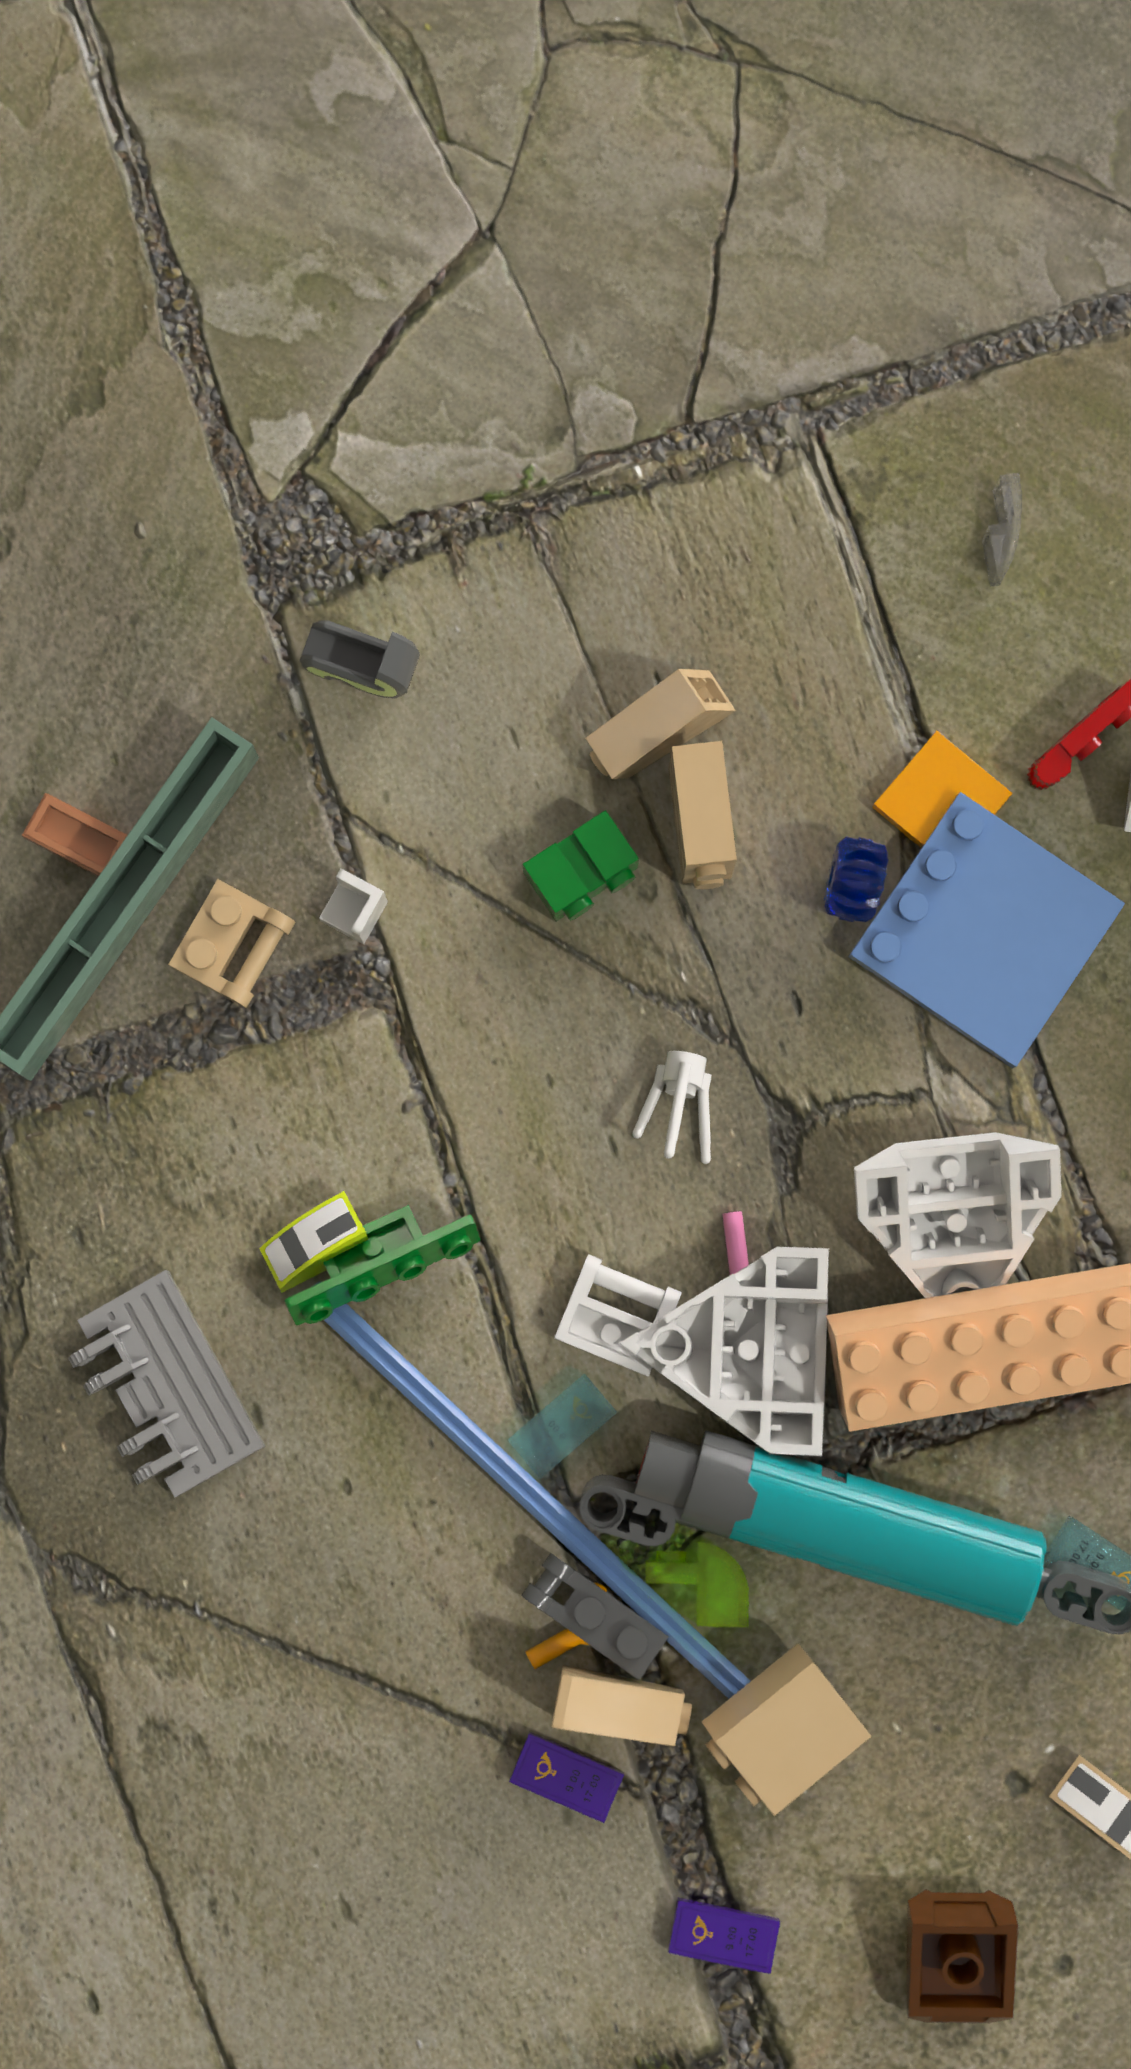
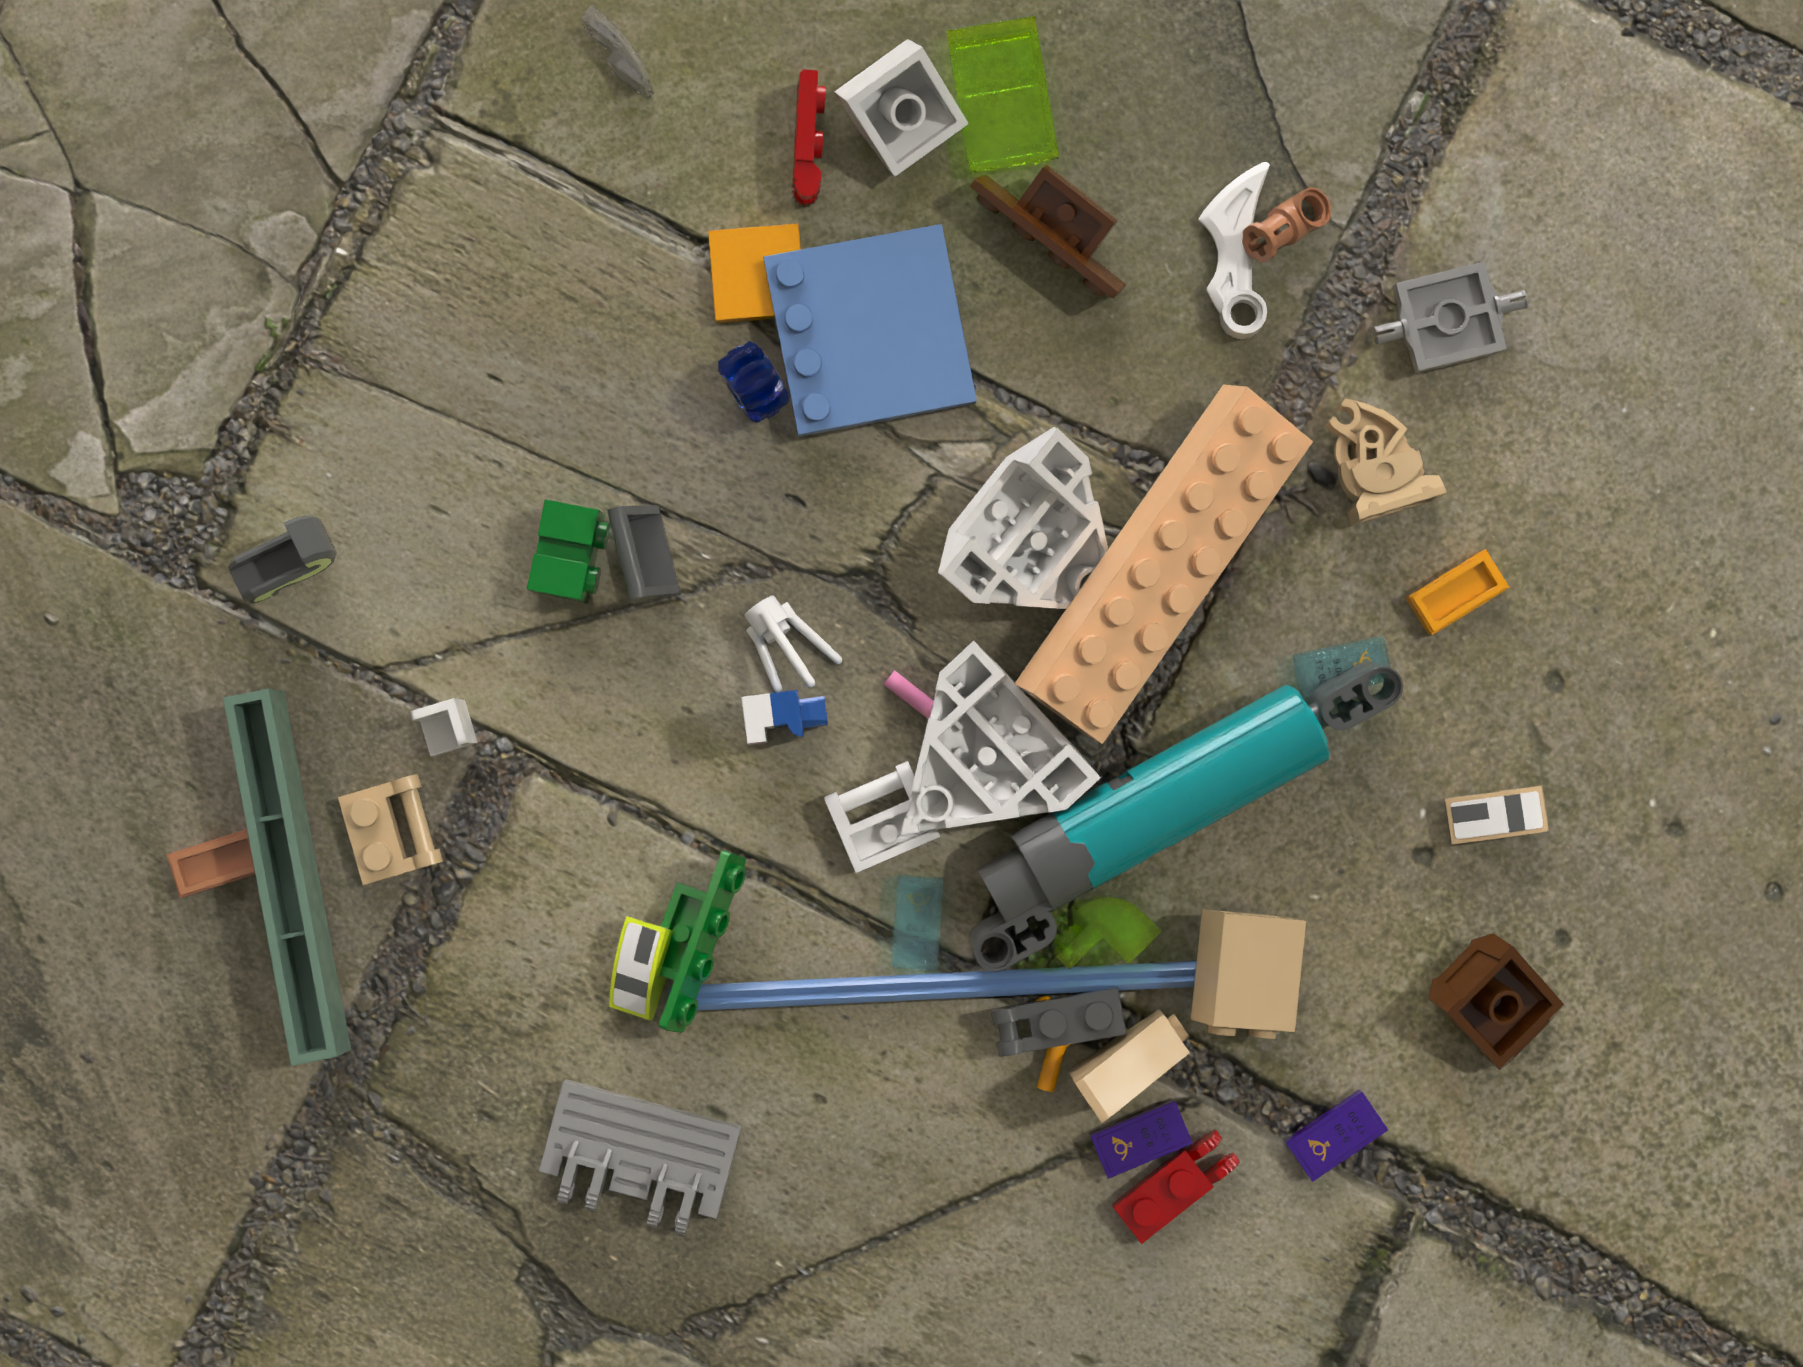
camera: 45 degrees left, 5 degrees up
tan slope [586,669,736,779] -> none
tan brick [668,741,737,890] -> none
none -> dark grey tile [607,505,681,606]
none -> hips [741,690,828,745]
none -> red hinge [1112,1130,1240,1244]

